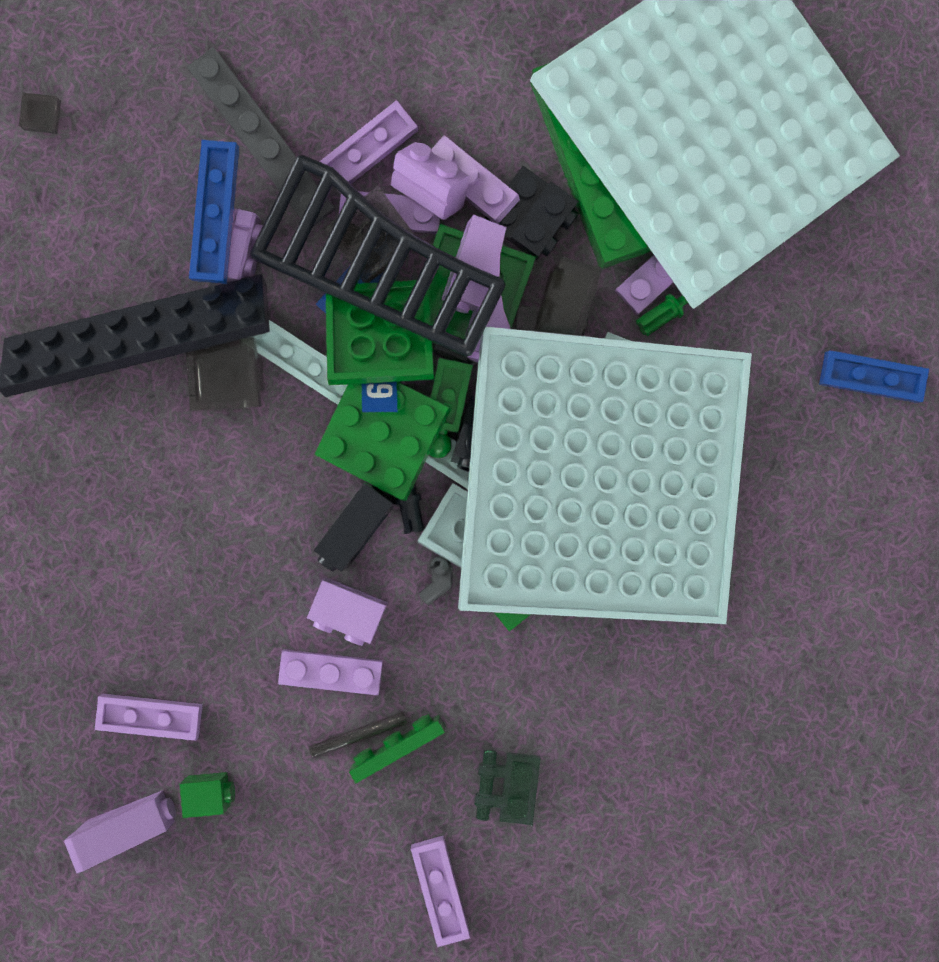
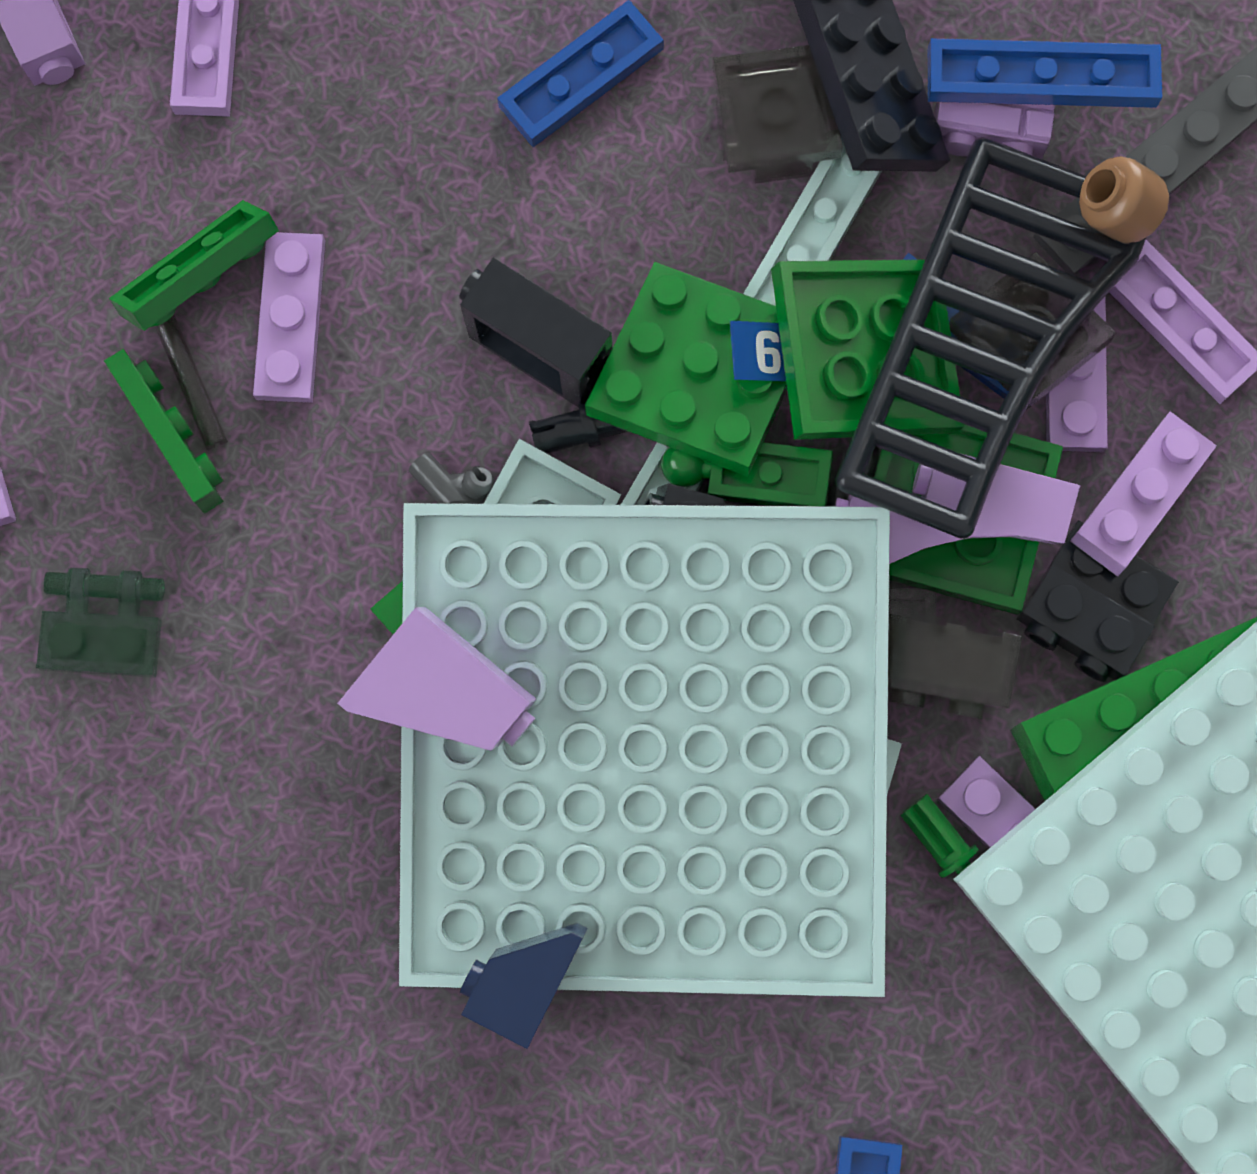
camera: 85 degrees right, 10 degrees down
green brick [179,772,235,818] -> none
lavender brick [307,577,388,646] -> none
lavender brick [391,142,470,220] -> none
none -> green plate [109,200,279,331]
none -> lavender slope [337,607,537,751]
none -> dark blue slope [459,923,588,1049]
none -> blue plate [497,0,664,147]
none -> medium nougat head [1079,156,1169,243]

